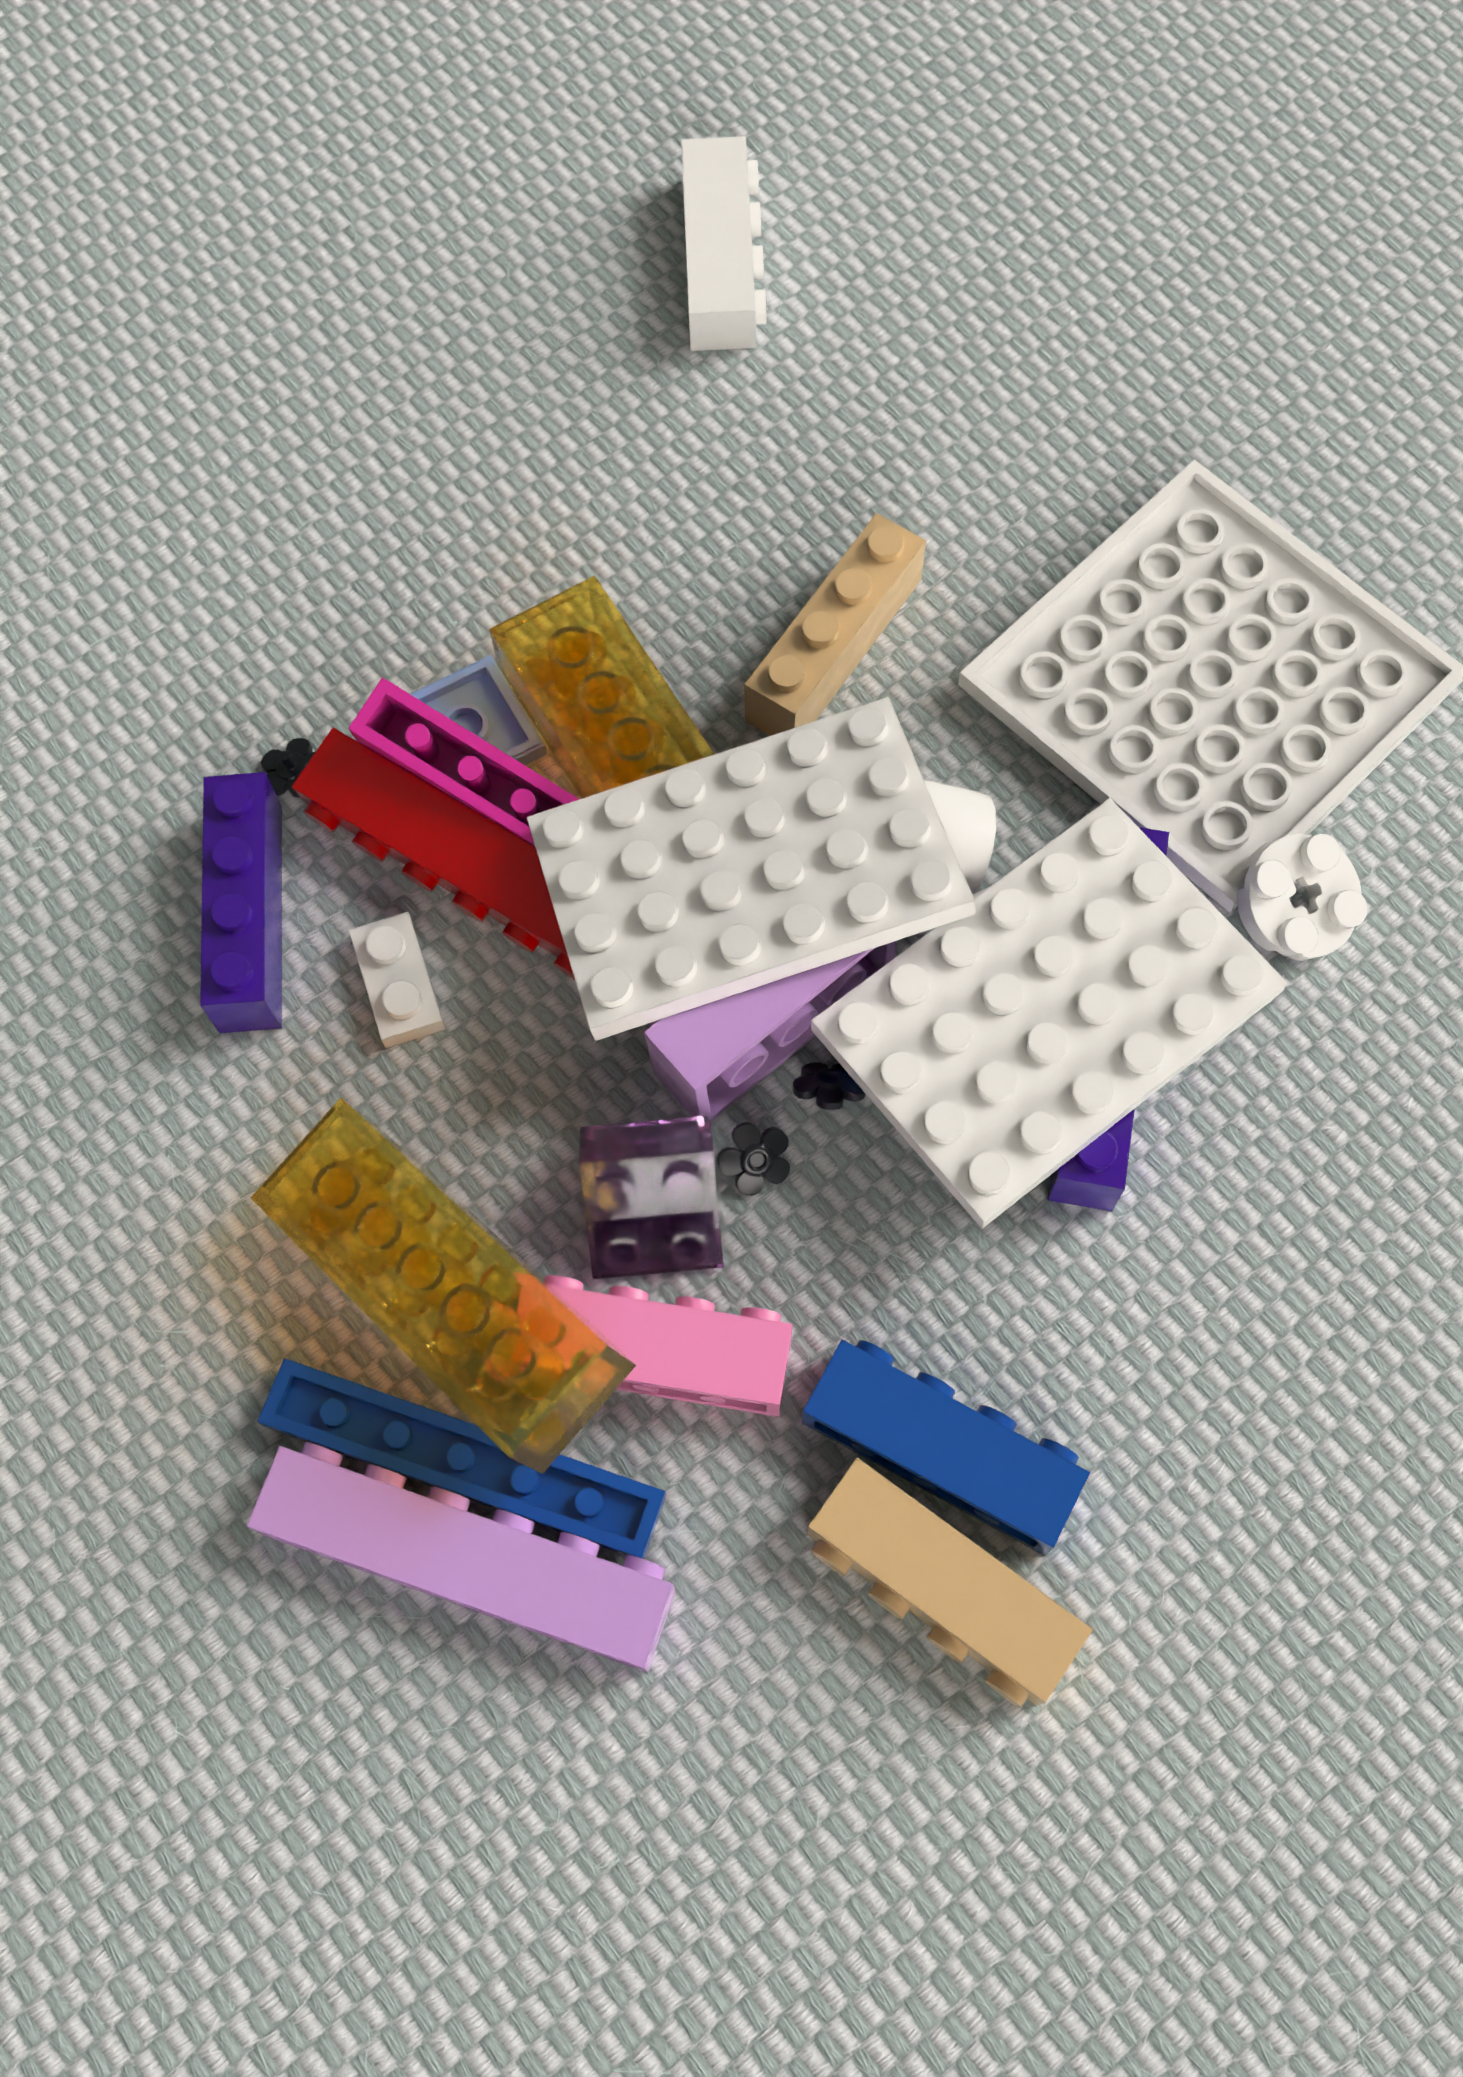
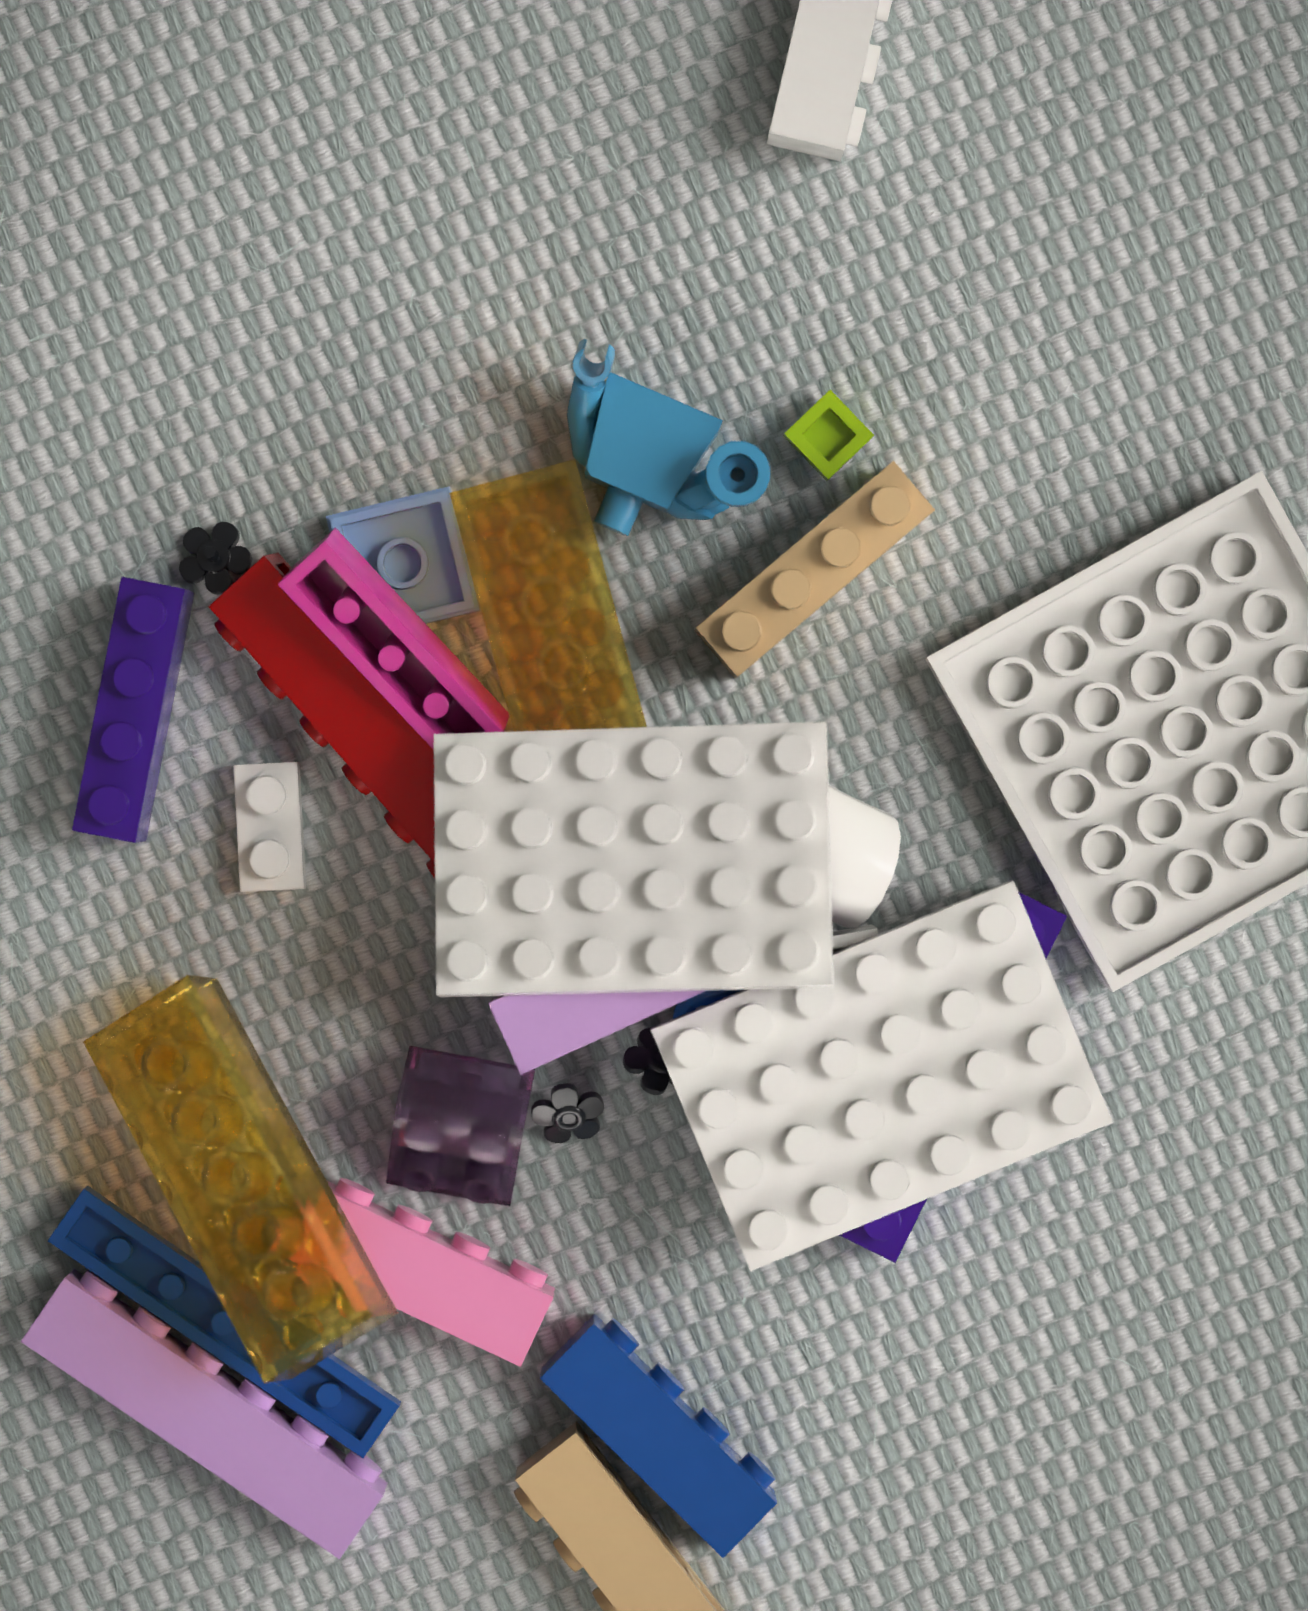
camera: 15 degrees right, 20 degrees up
white plate [1237,833,1367,961] -> none
none -> dark azure torso [566,339,770,536]
none -> lime plate [783,389,874,481]

